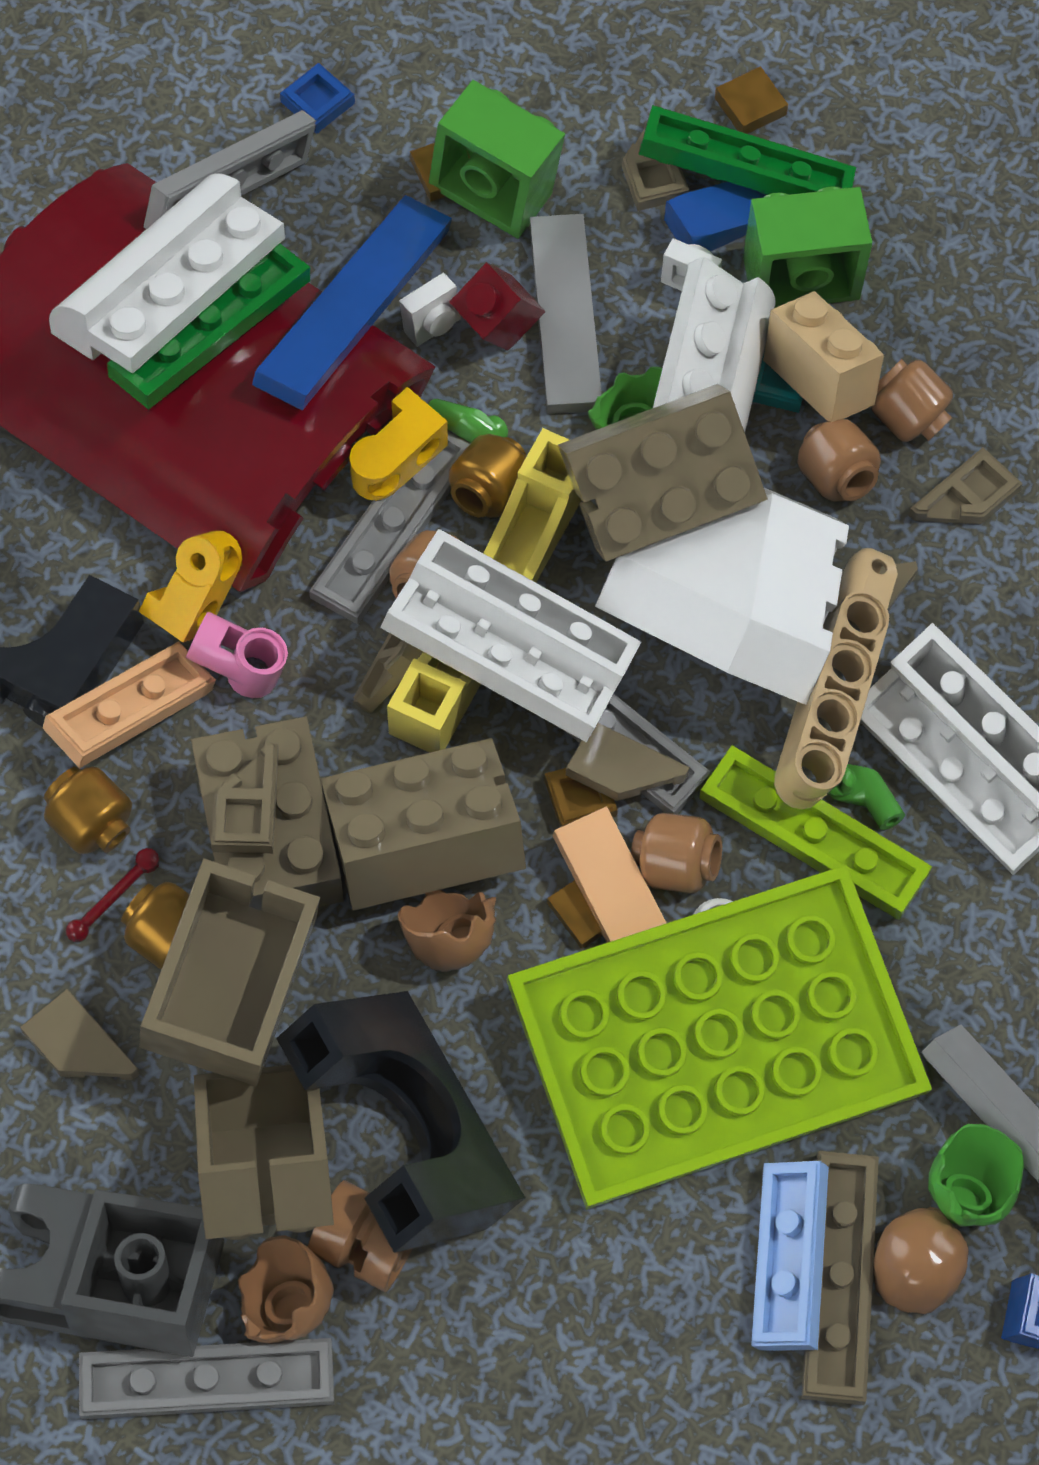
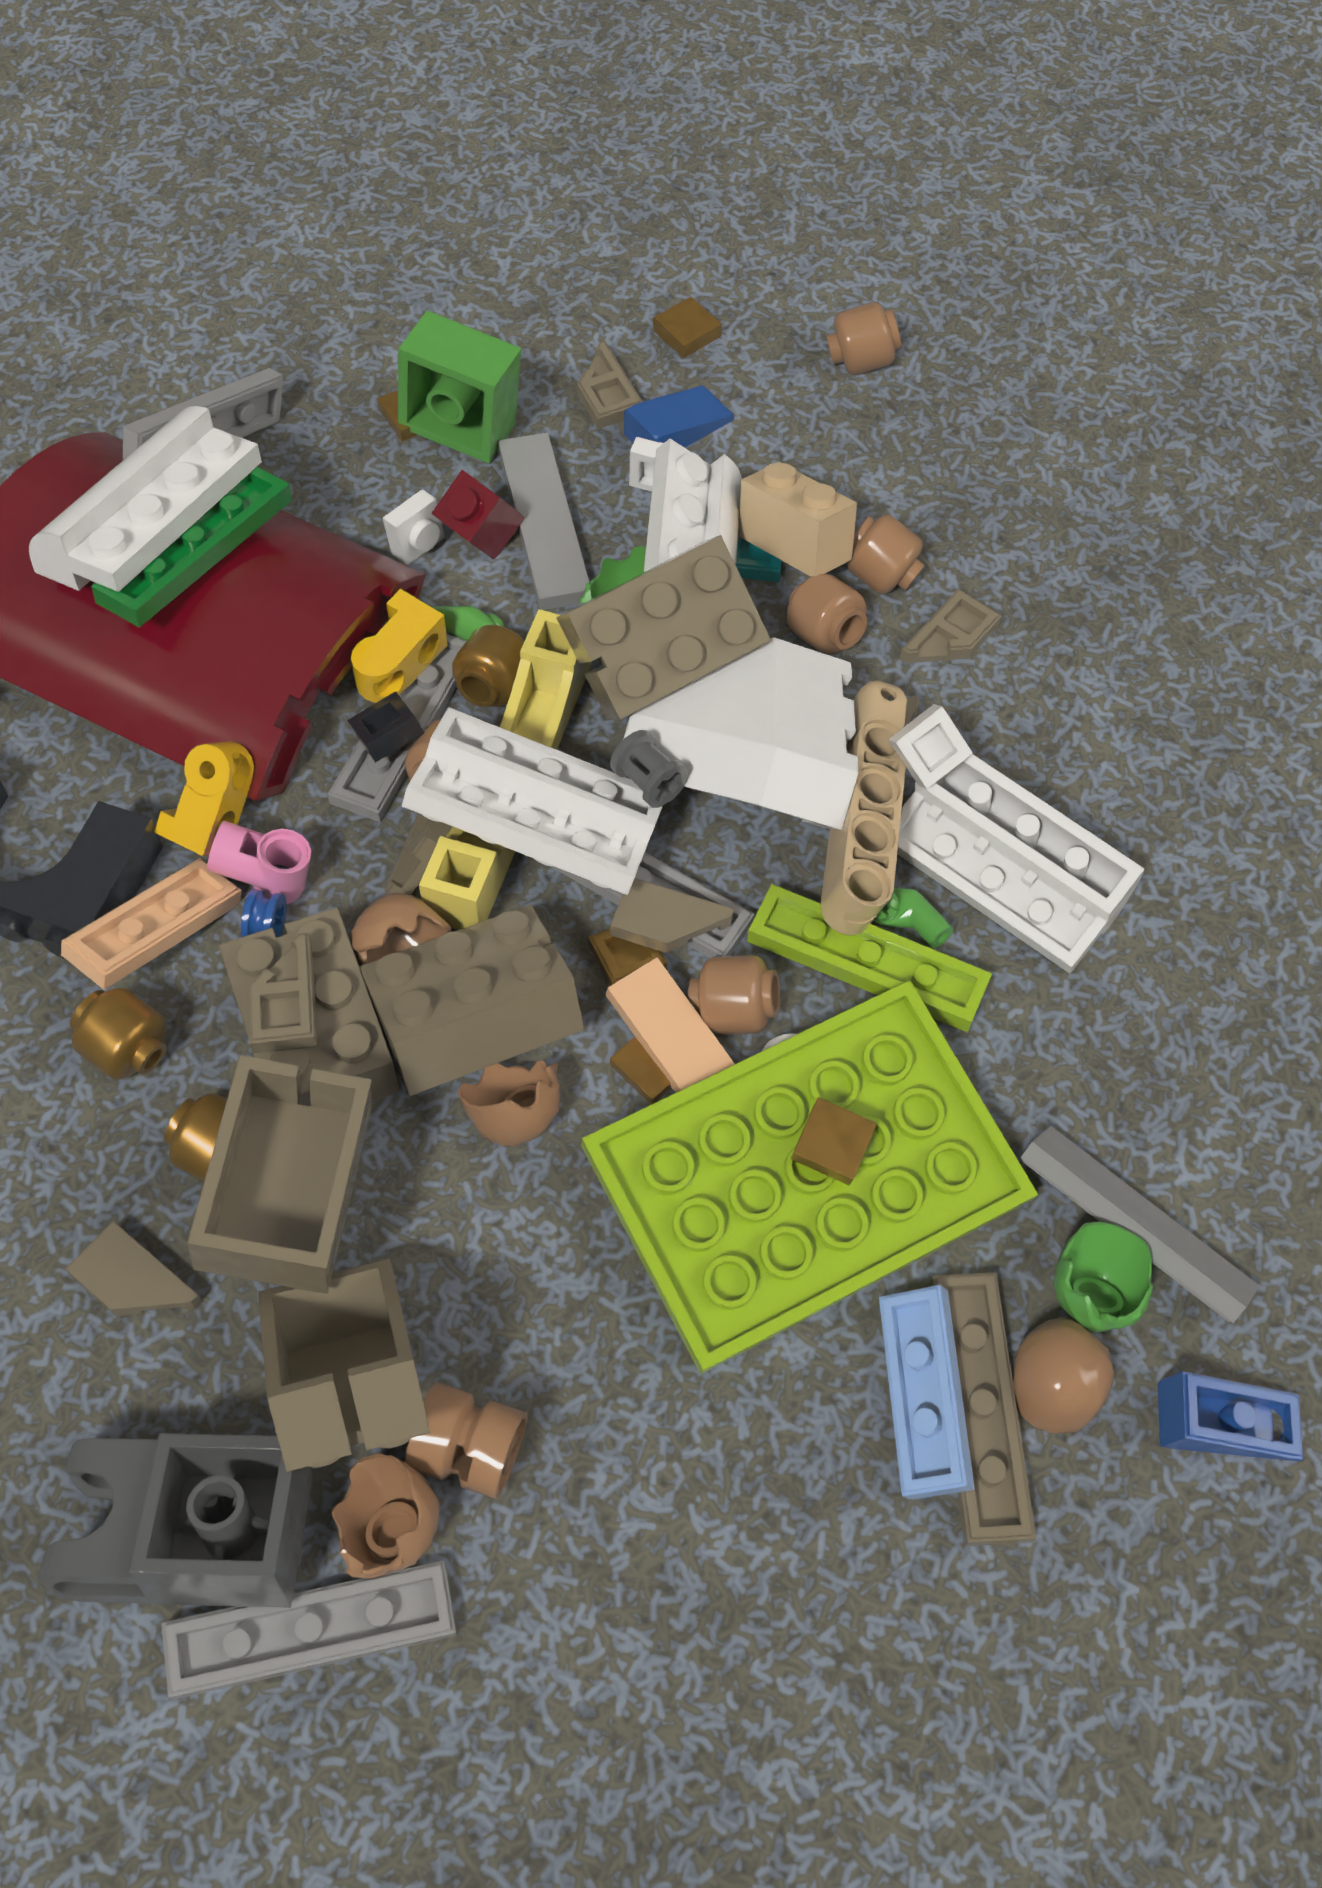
camera: 10 degrees left, 5 degrees down
dark red hinge [65,848,160,942] -> none
blue tile [252,195,452,410] -> none
black arch [276,991,525,1253] -> none
blue tile [280,63,355,134] -> none
green plate [638,105,856,195] -> none
bright green brick [743,186,872,308] -> none
none -> blue bush [241,889,287,938]
none -> black plate [347,691,424,763]
none -> medium nougat hair [350,893,452,966]
none -> dark grey bush [610,730,688,808]
none -> pearl gold tile [790,1097,877,1185]
none -> medium nougat head [826,302,902,376]
none -> white plate [888,704,973,789]

